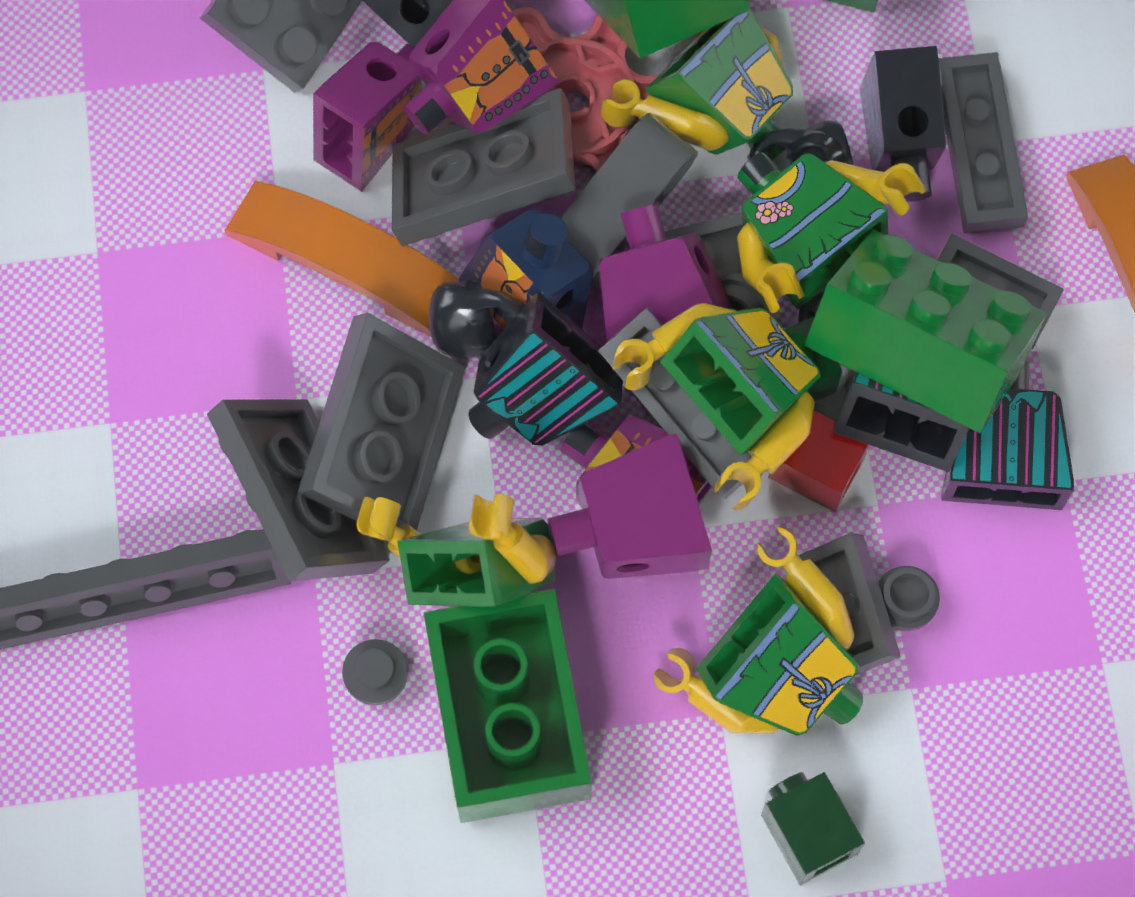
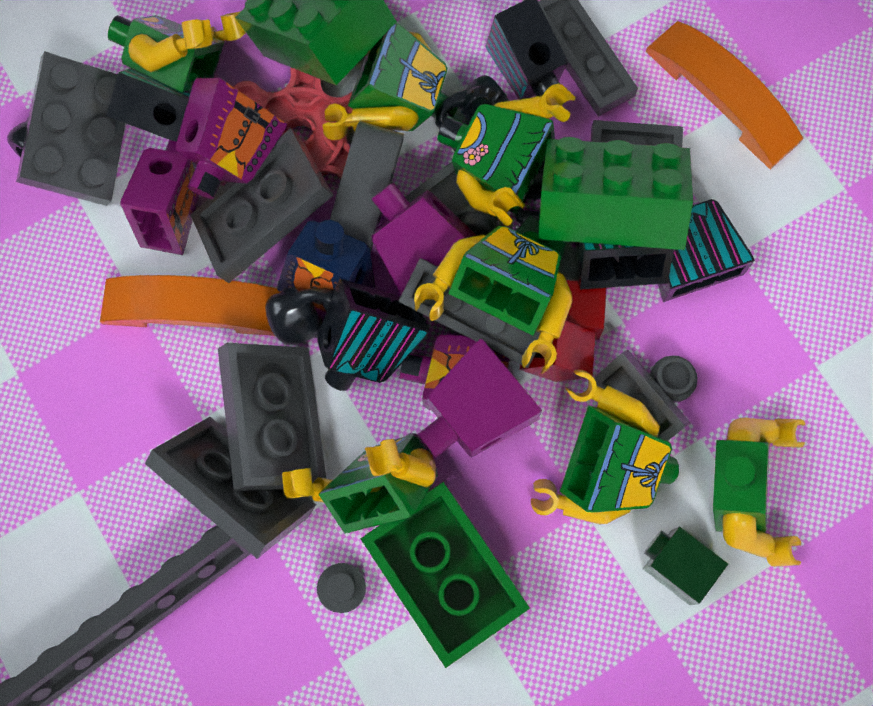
camera: 20 degrees left, 5 degrees up
none -> red brick [519,321,596,382]
none -> torso [713,417,805,567]

